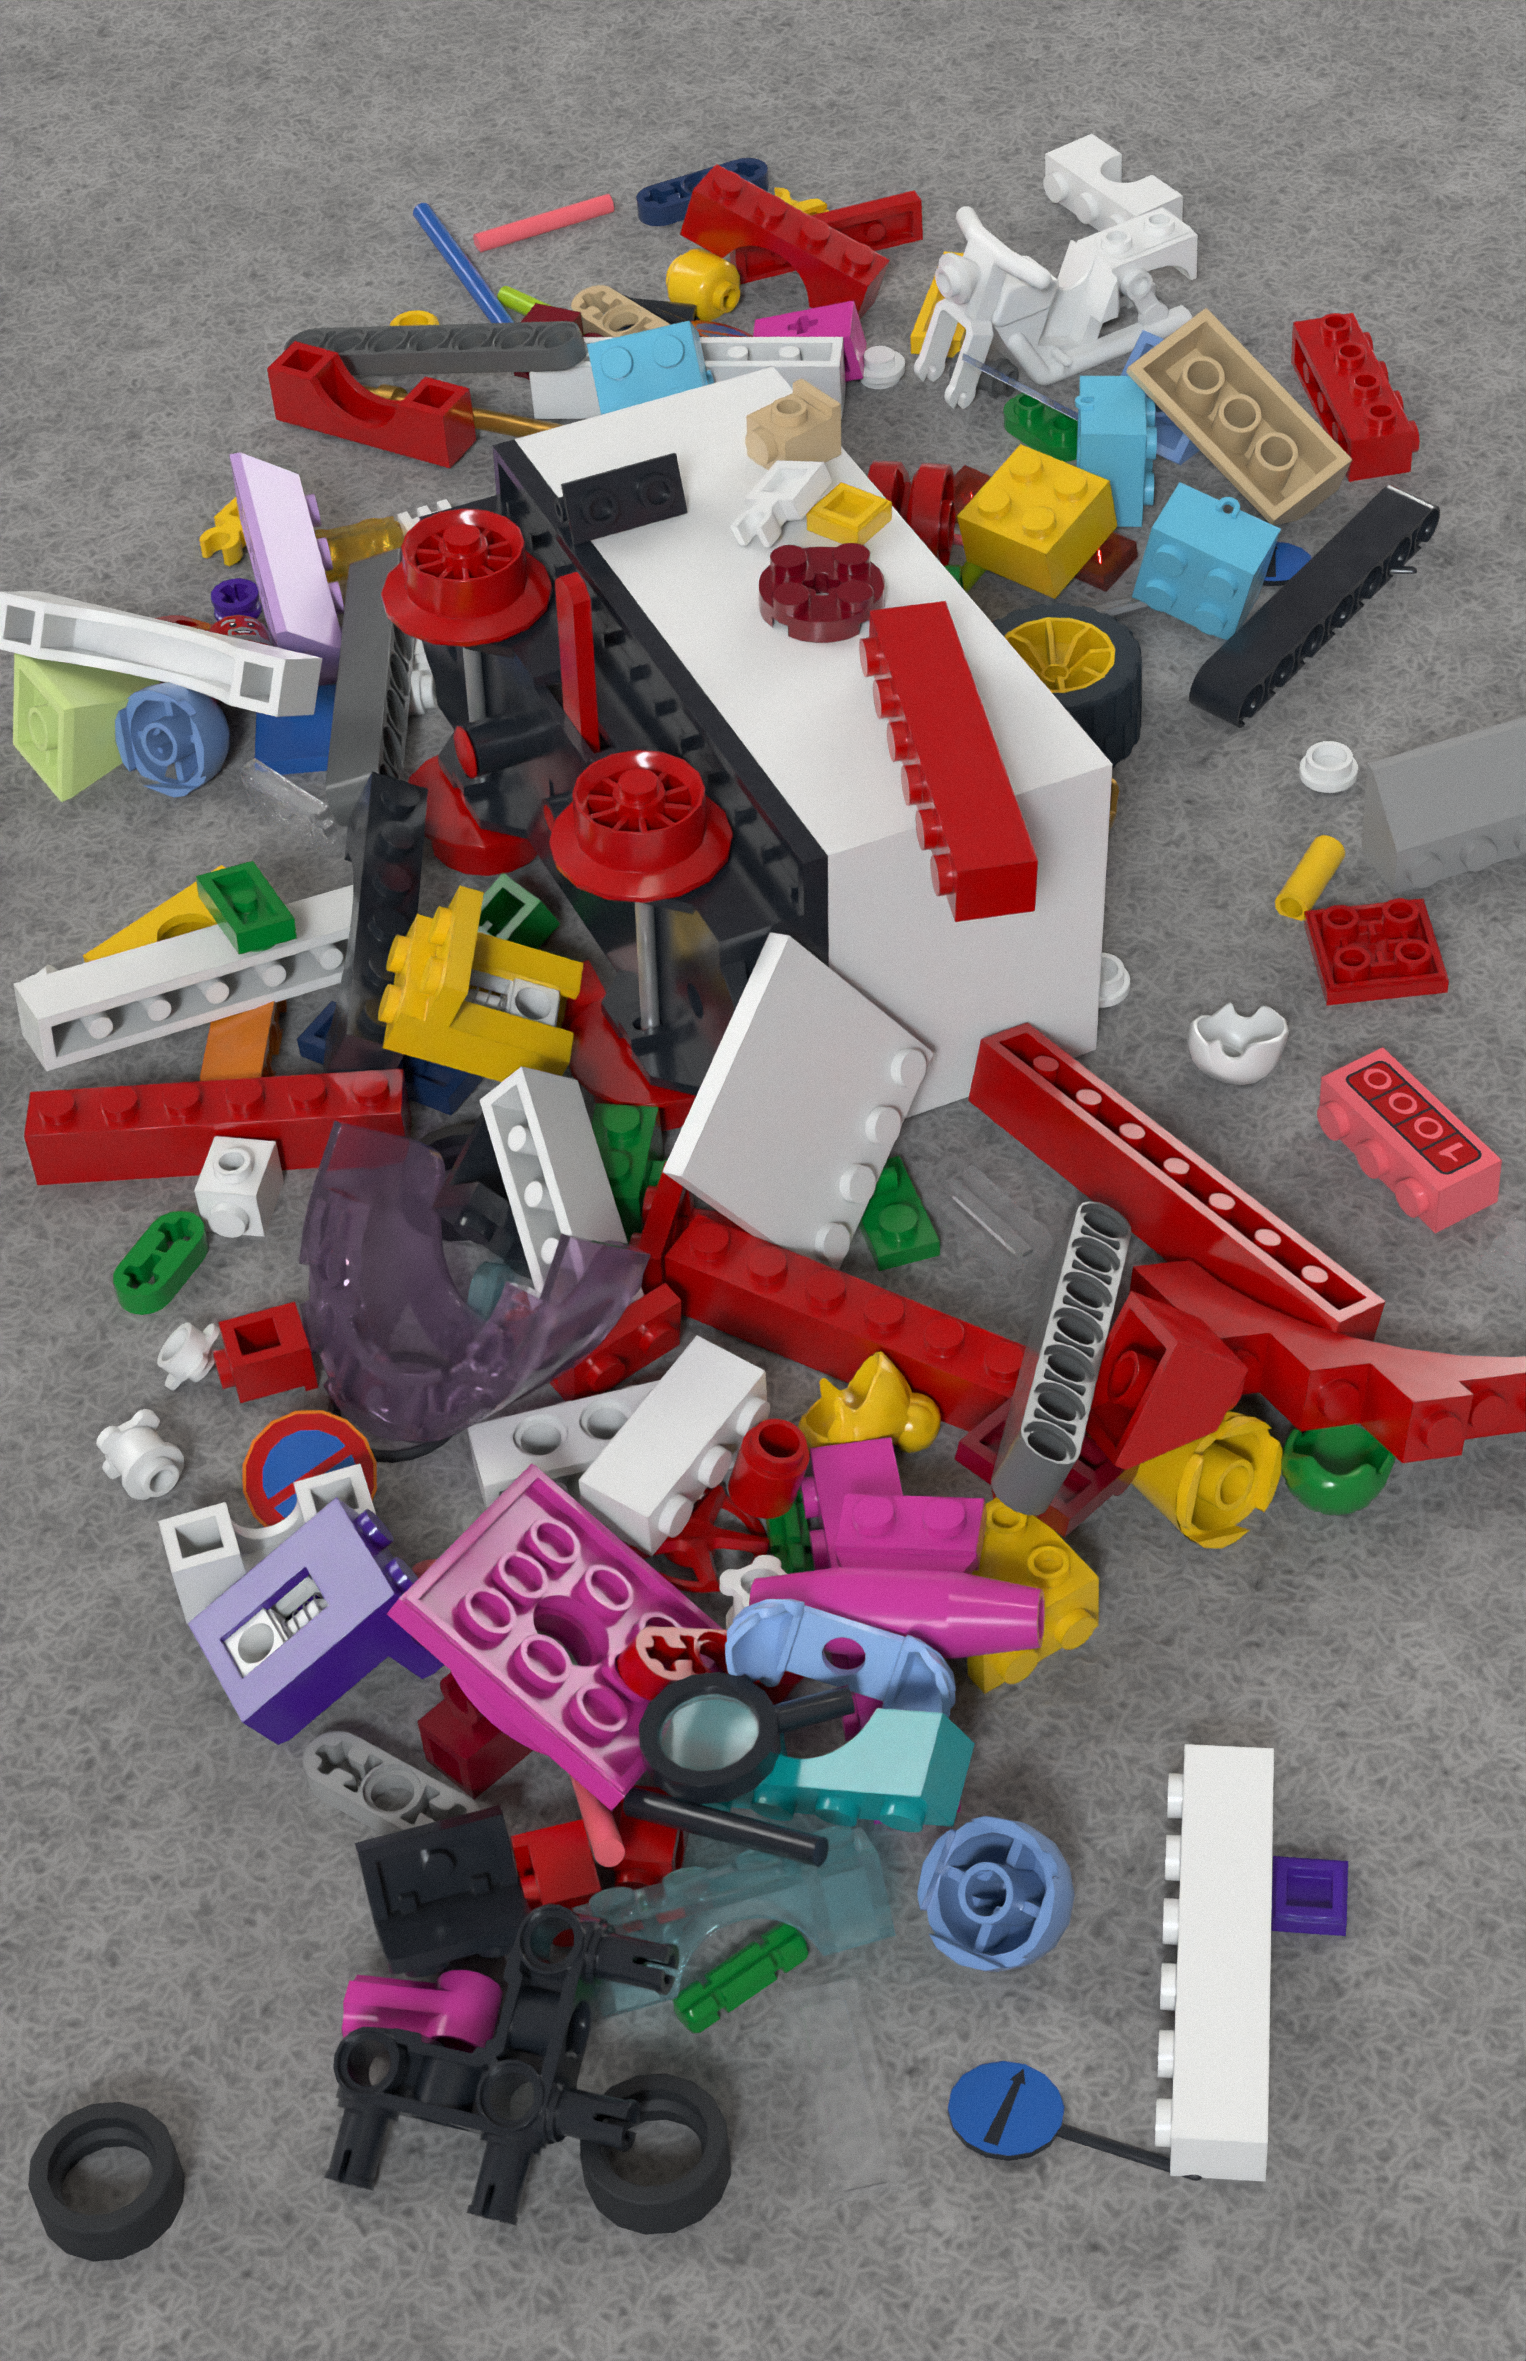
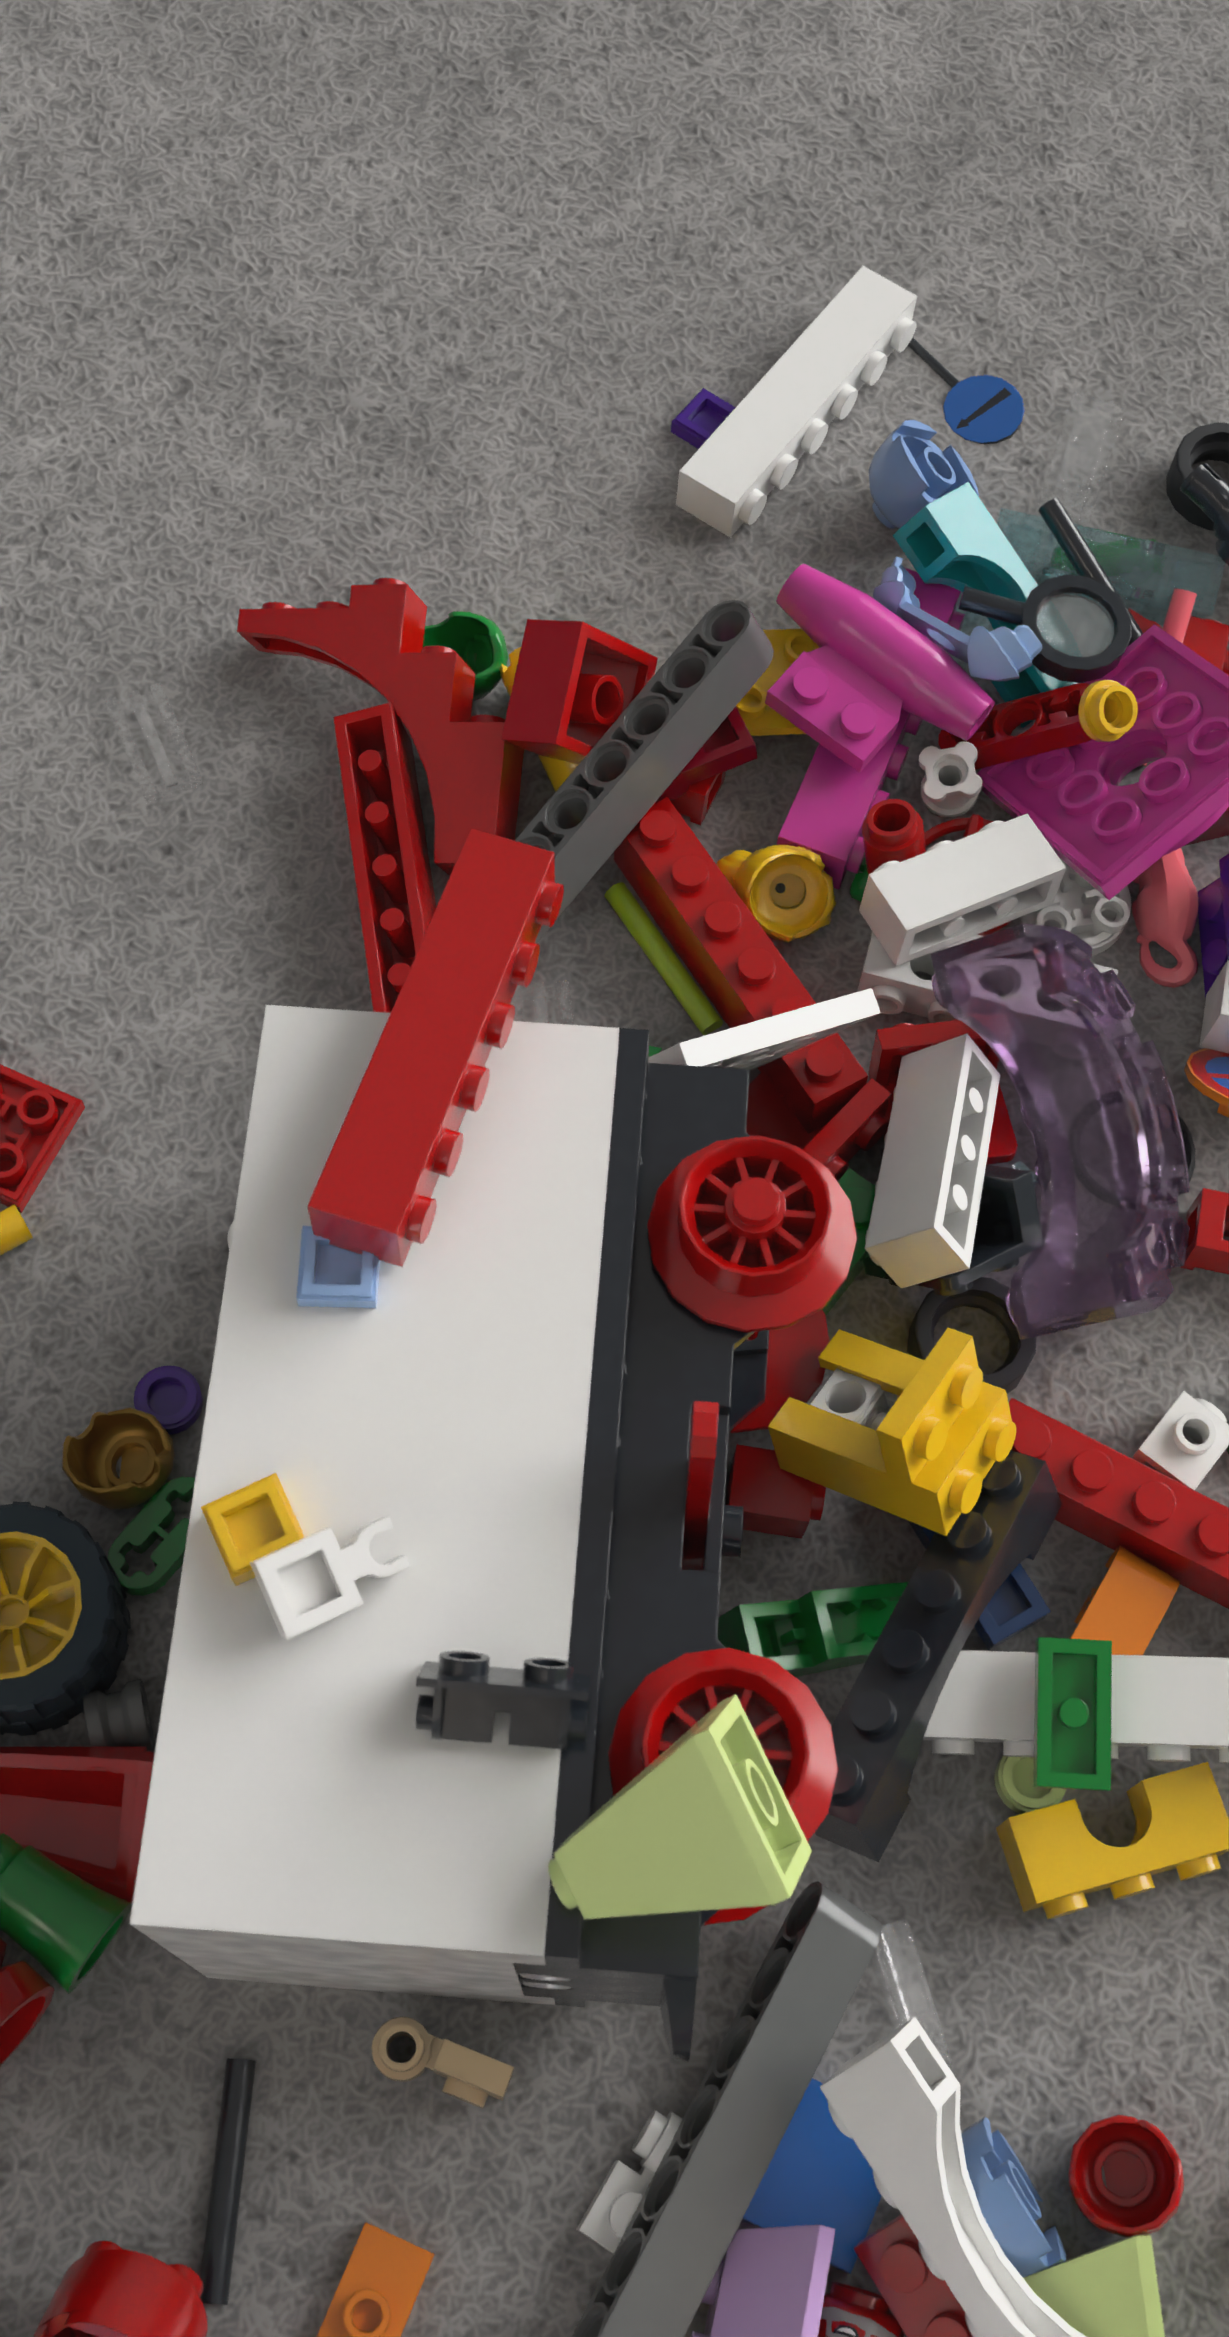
camera: 160 degrees left, 20 degrees up
tan brick [745,378,841,470] -> none
dark red plate [759,543,885,643] -> none
white hair [1186,1003,1289,1085] -> none
coral brick [1317,1047,1502,1233] -> none
none -> yellowish green slope [548,1695,812,1919]
none -> red hair [1068,2115,1184,2238]
none -> yellow plate [1078,680,1138,742]

